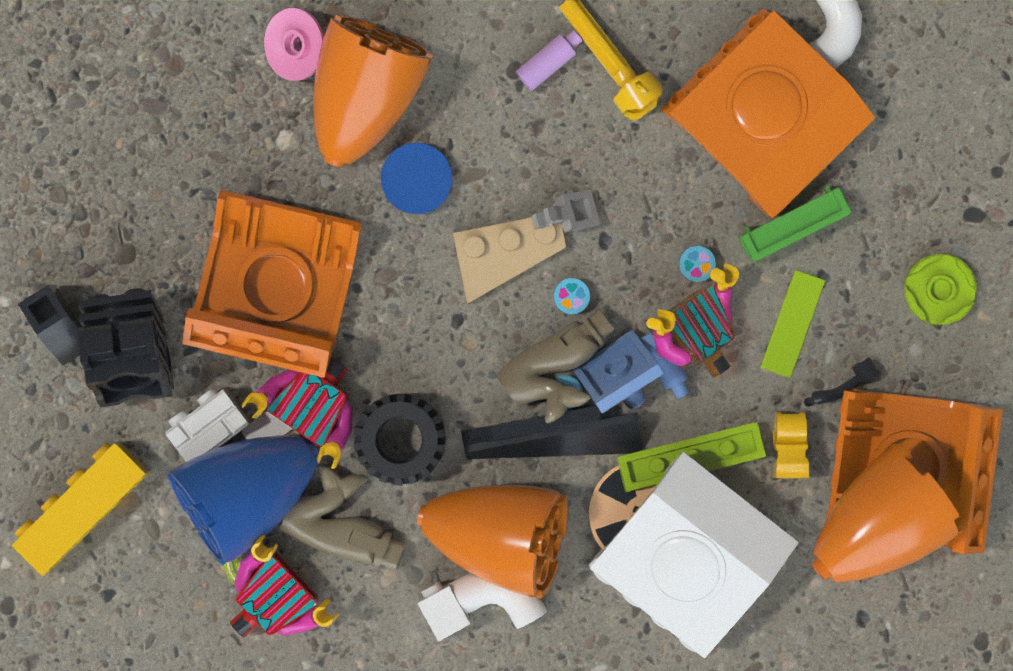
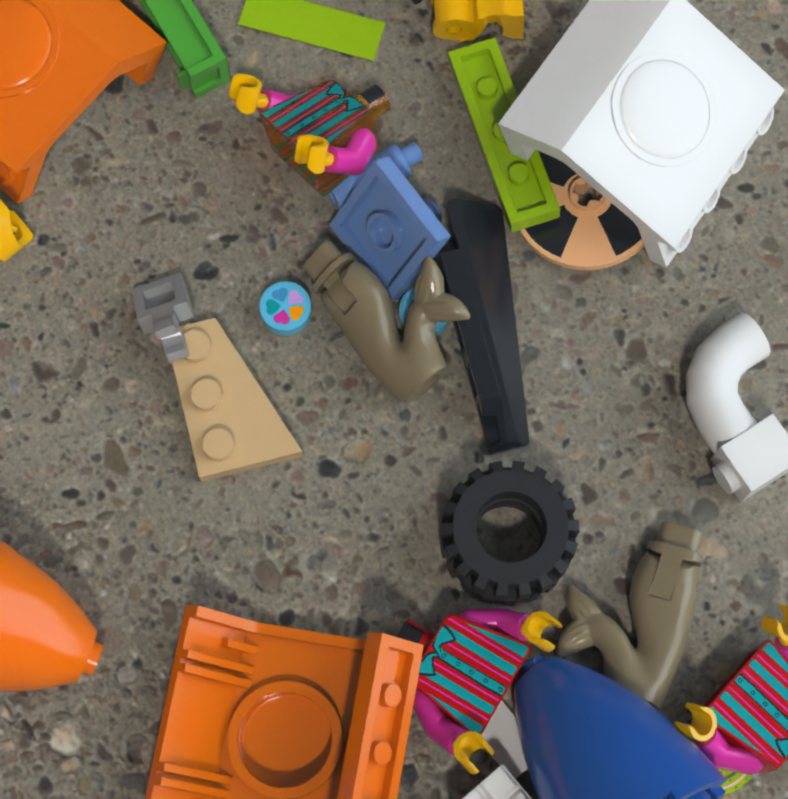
camera: 90 degrees left, 15 degrees down
blue tile [381,143,452,214] -> none
orange cylinder [417,485,568,599] -> none
medium azure tile [679,246,716,282] -> none

